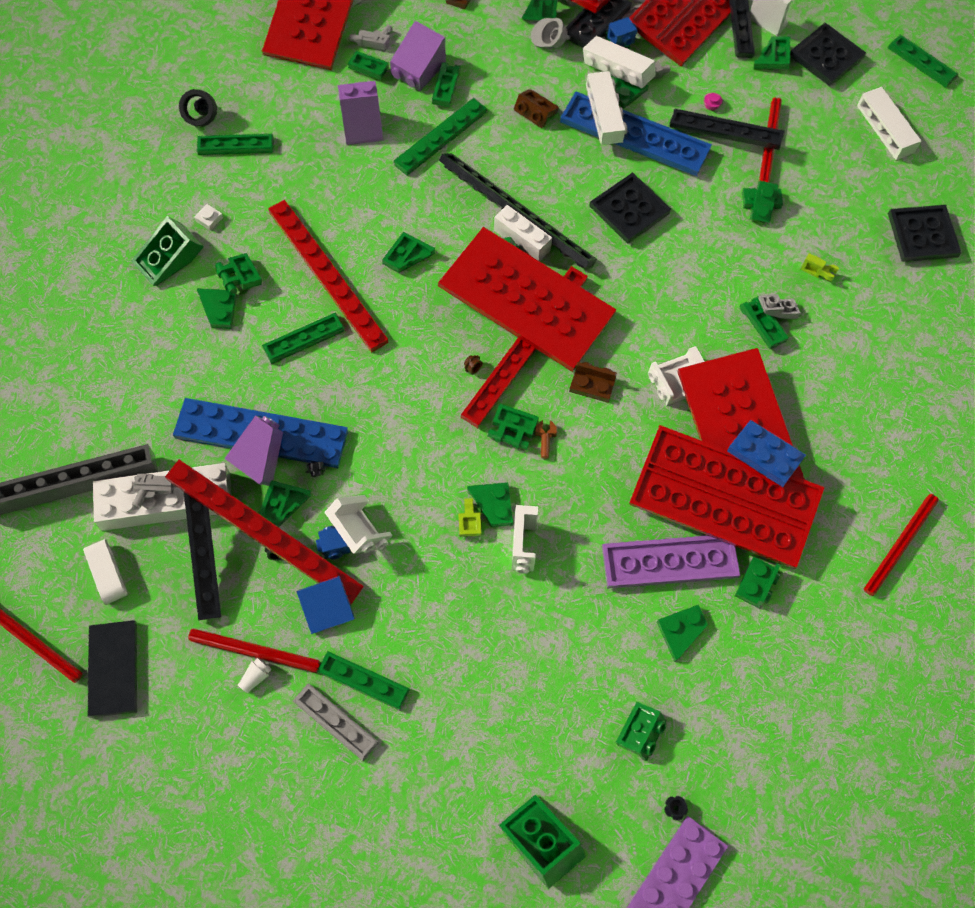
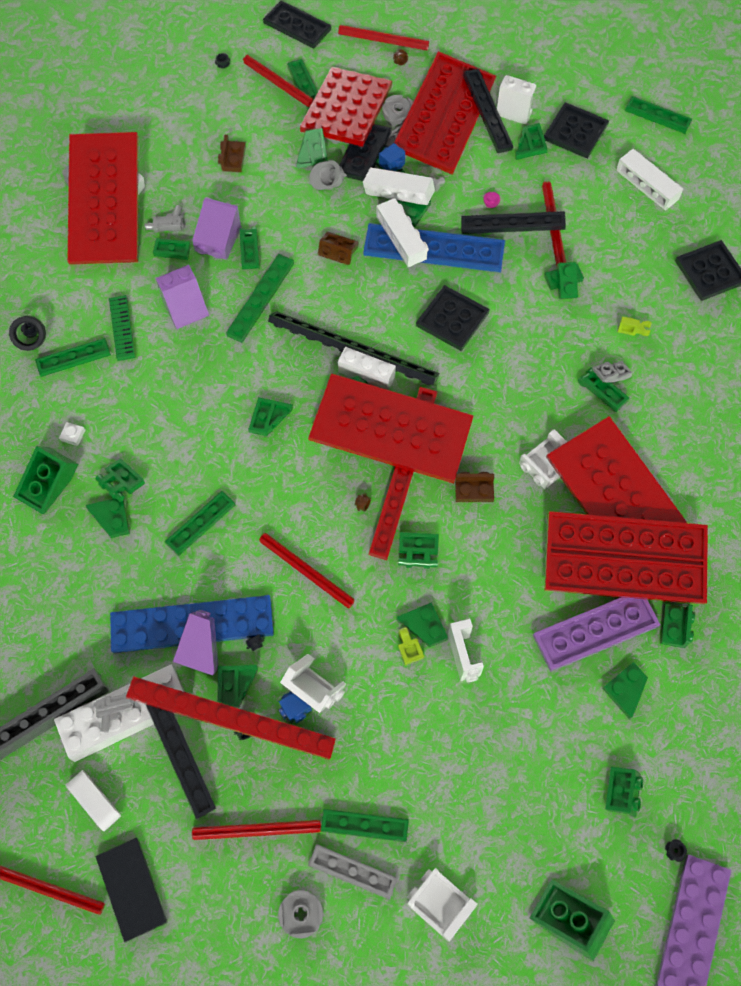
camera: 15 degrees left, 0 degrees up
white cone [238,658,271,693] -> none
red plate [268,199,389,353] -> none
blue tile [296,576,355,634] -> none
dark orange bar [535,420,557,459] -> none
blue plate [727,420,806,487] -> none
none -> green tile [109,295,136,361]
none -> red axle [259,533,355,608]
none -> light grey plate [278,890,323,939]
none -> white panel [407,868,478,942]

